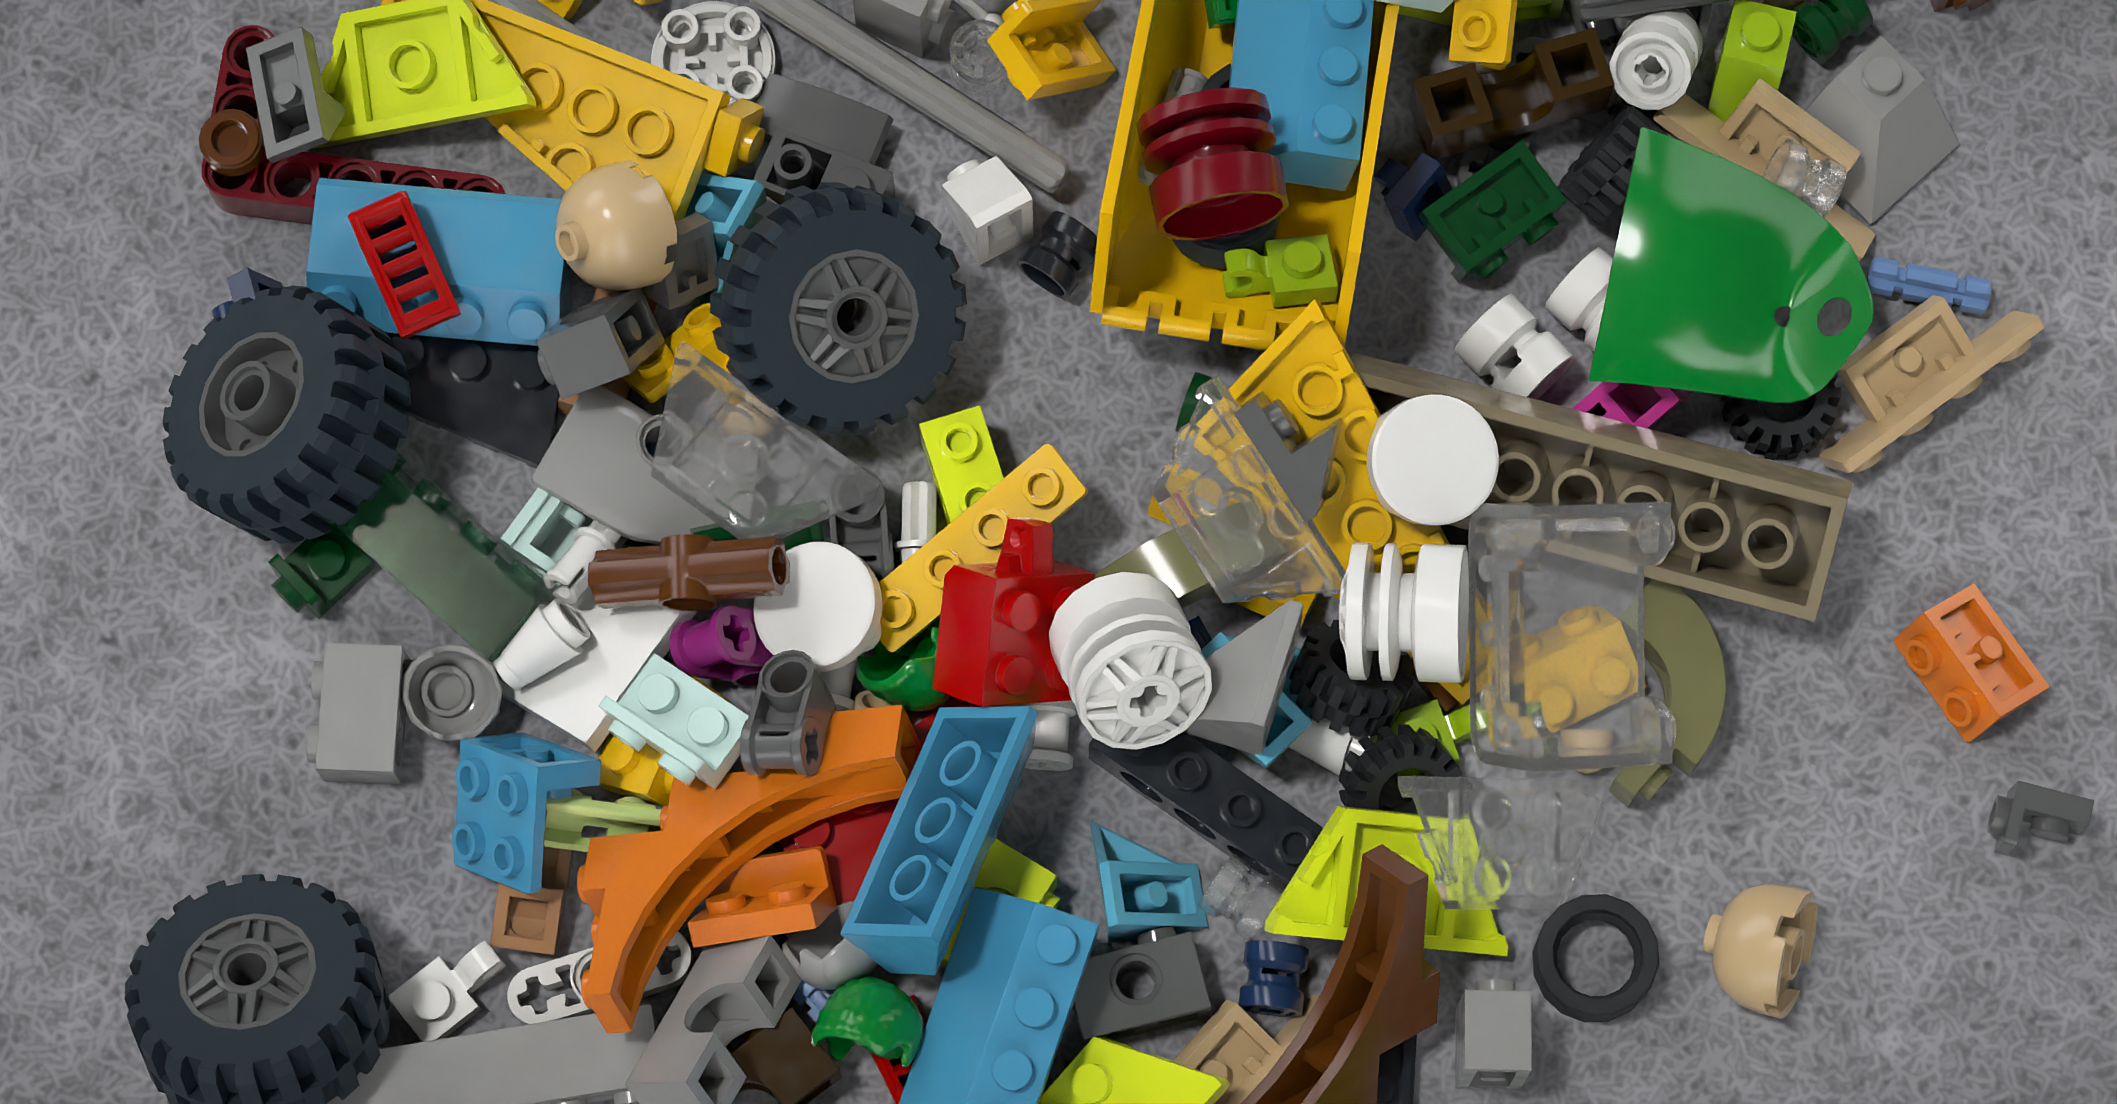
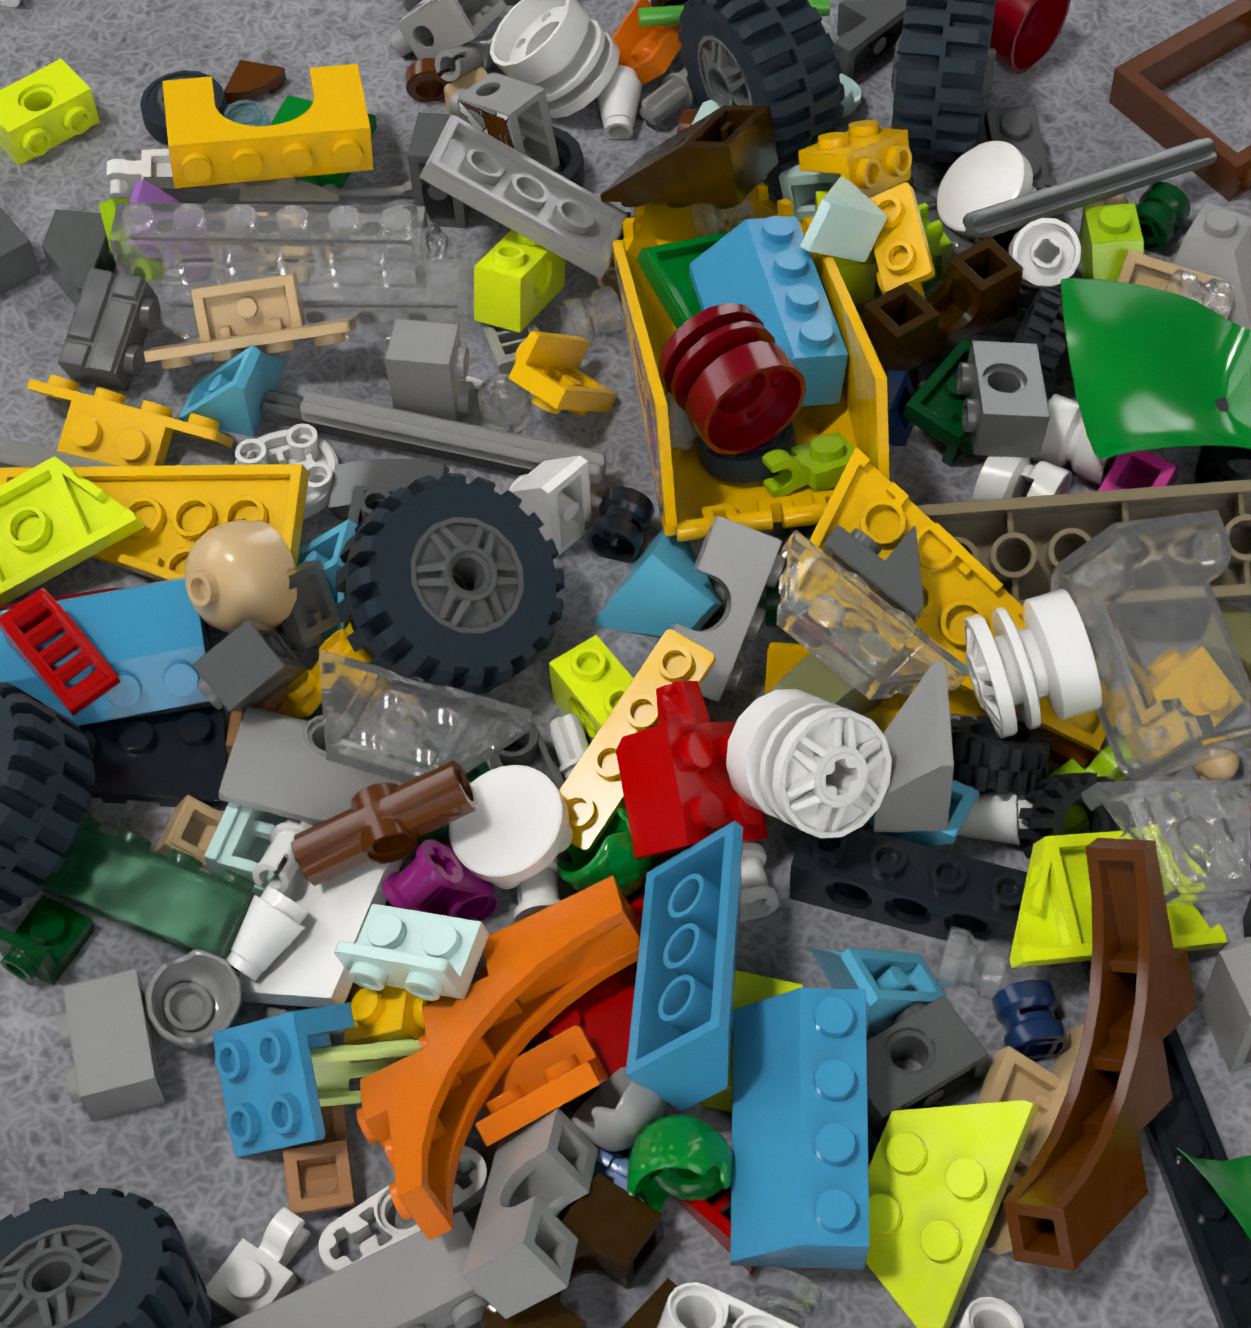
camera: 15 degrees left, 20 degrees down
yellow plate [703,98,765,177] -> none
dark grey piece [740,650,835,775] -> none
white tile [1367,395,1499,526] -> none
none -> tan slope [153,795,223,871]
none -> medium azure slope [591,530,722,637]
none -> light grey arch [669,515,786,702]
none -> dark grey brick [956,341,1050,458]

